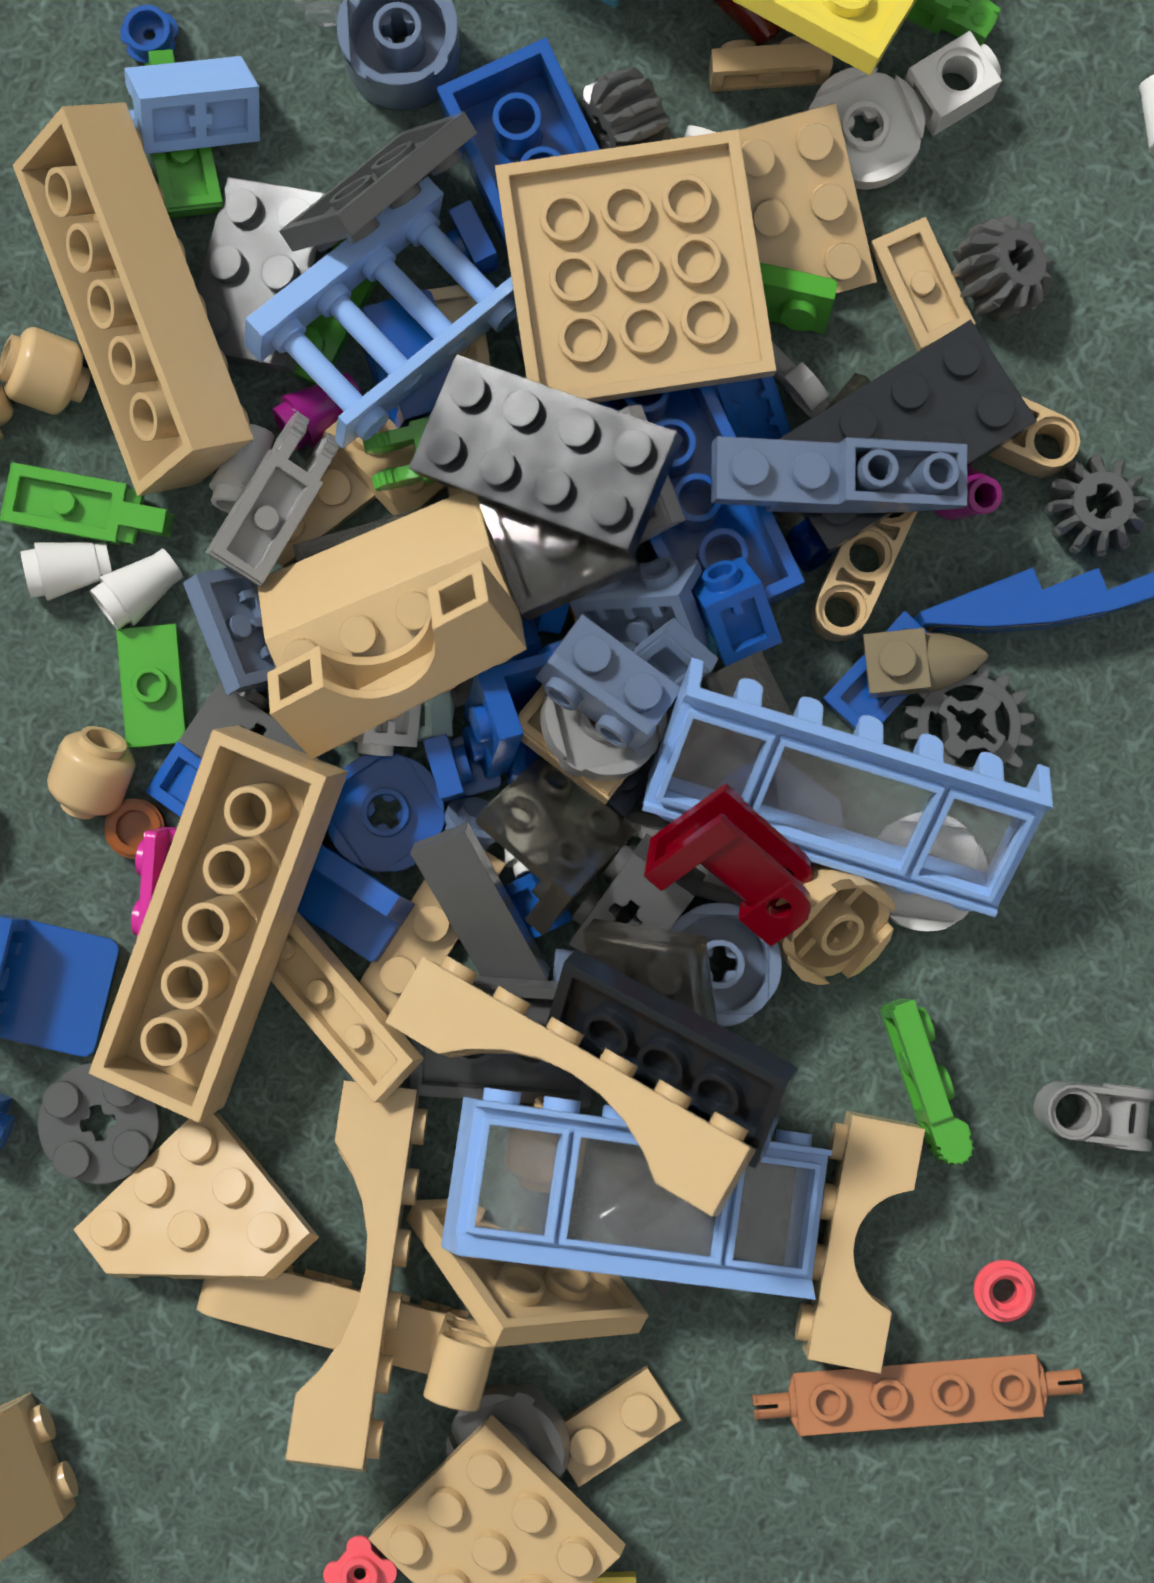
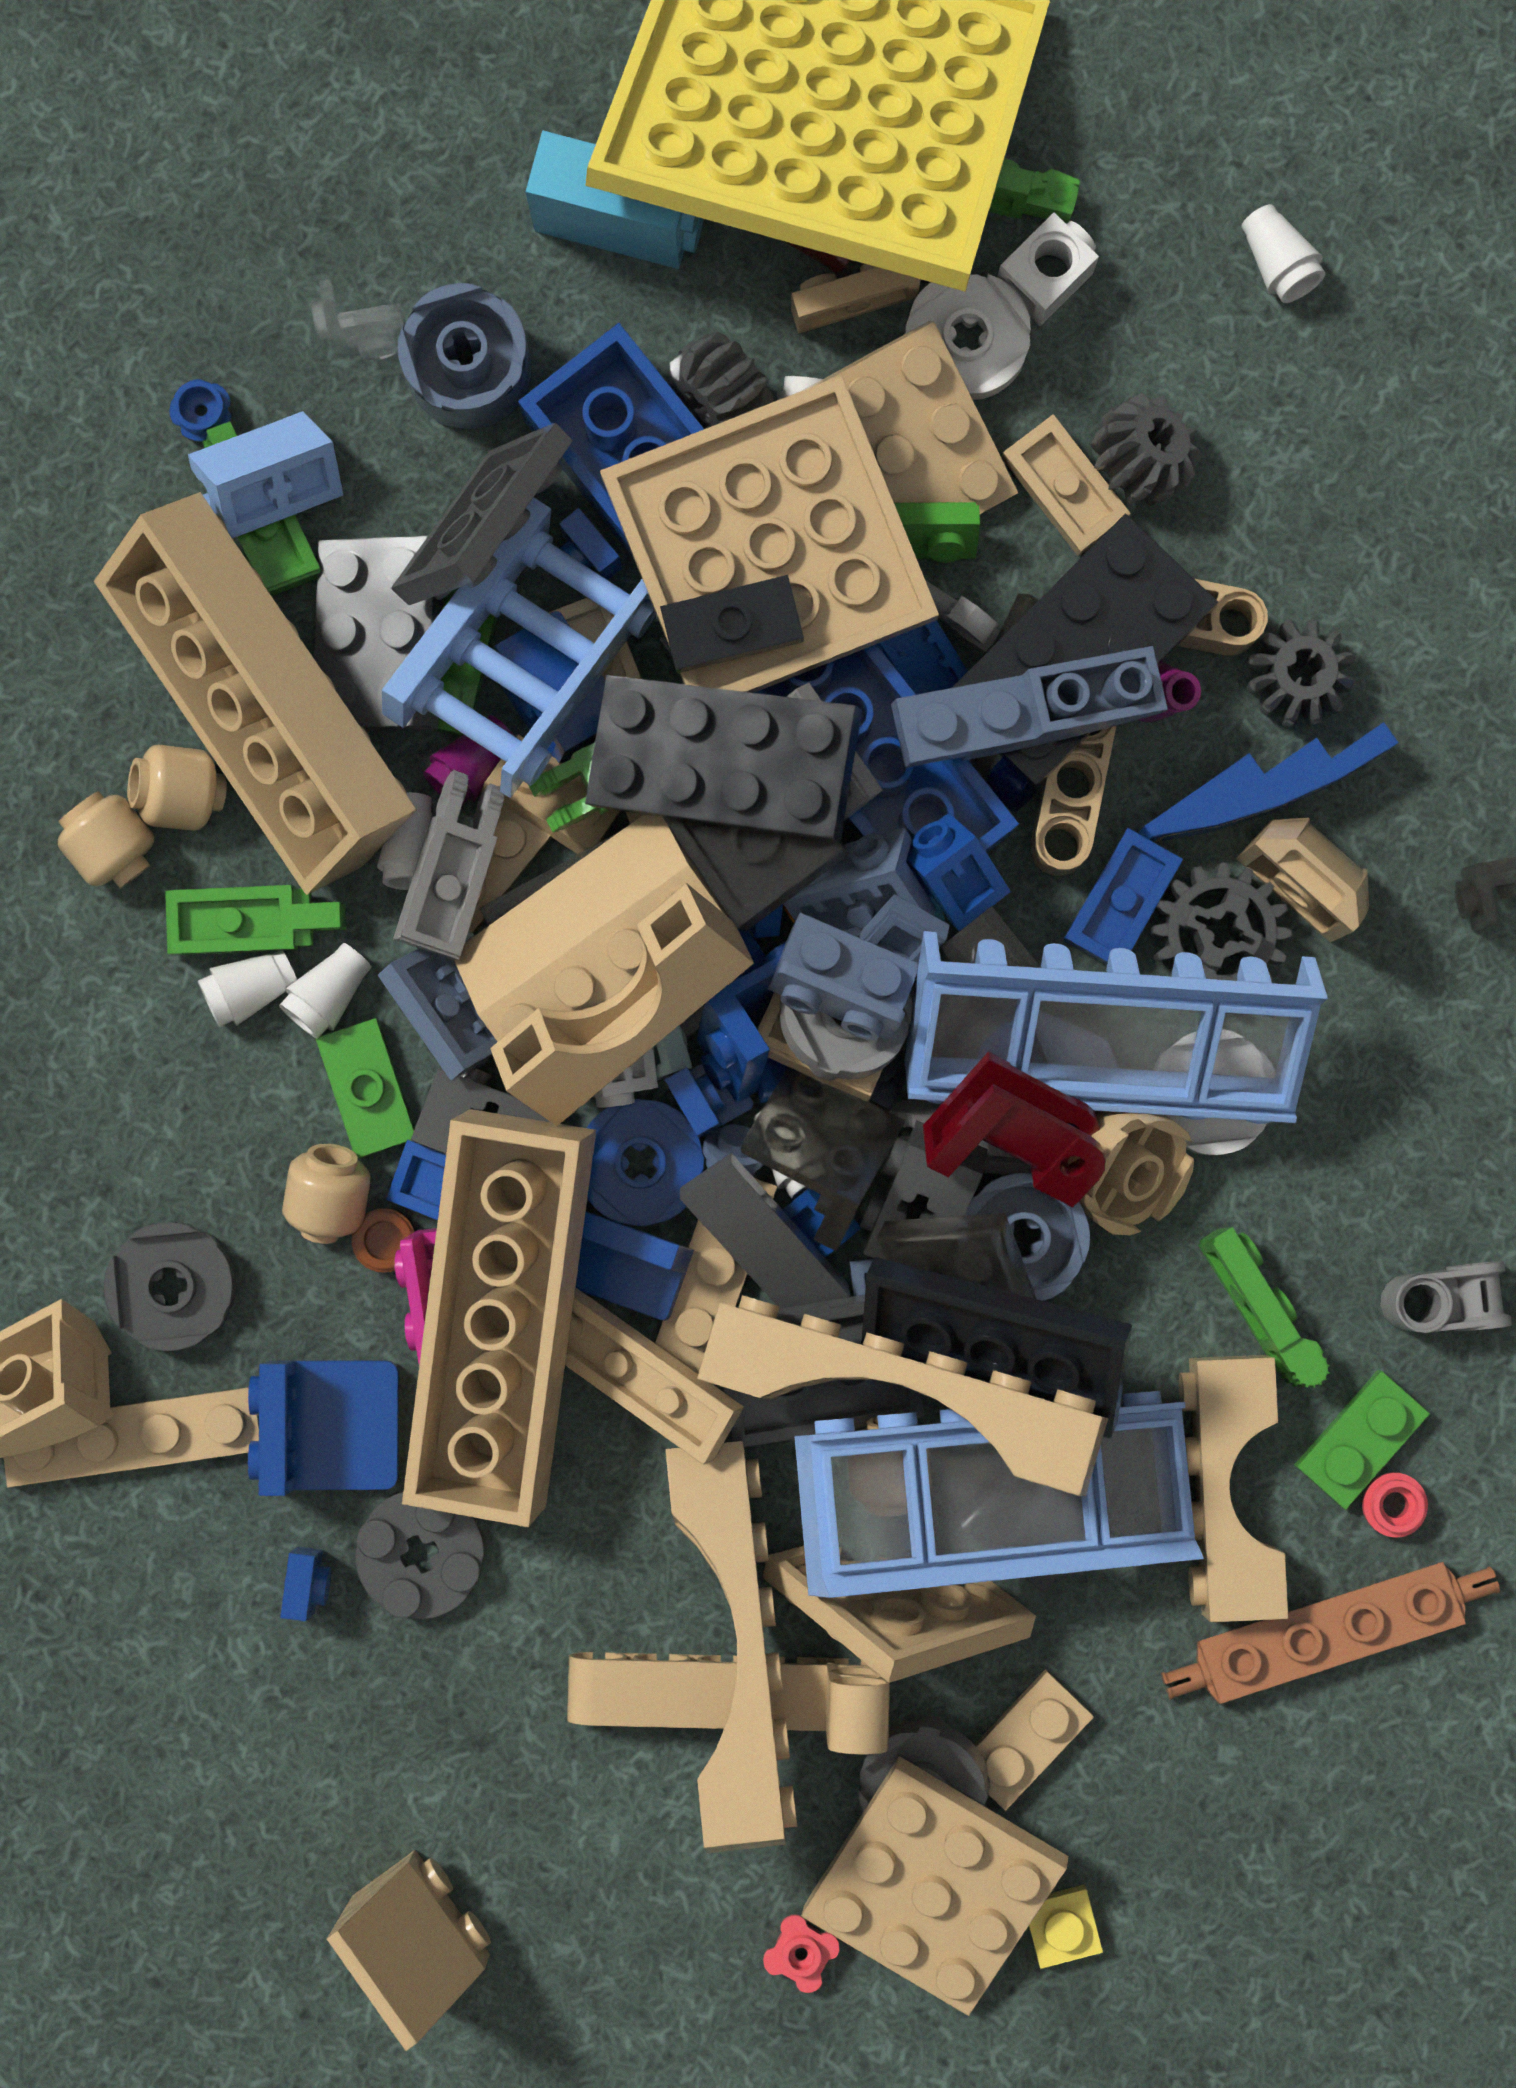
camera: 15 degrees left, 0 degrees up
tan plate [73,1112,319,1280] -> none
dark tan plate [863,628,988,698] -> none
none -> black plate [660,575,804,674]
none -> tan slope [1236,818,1369,943]
none -> bright green plate [1294,1370,1430,1510]

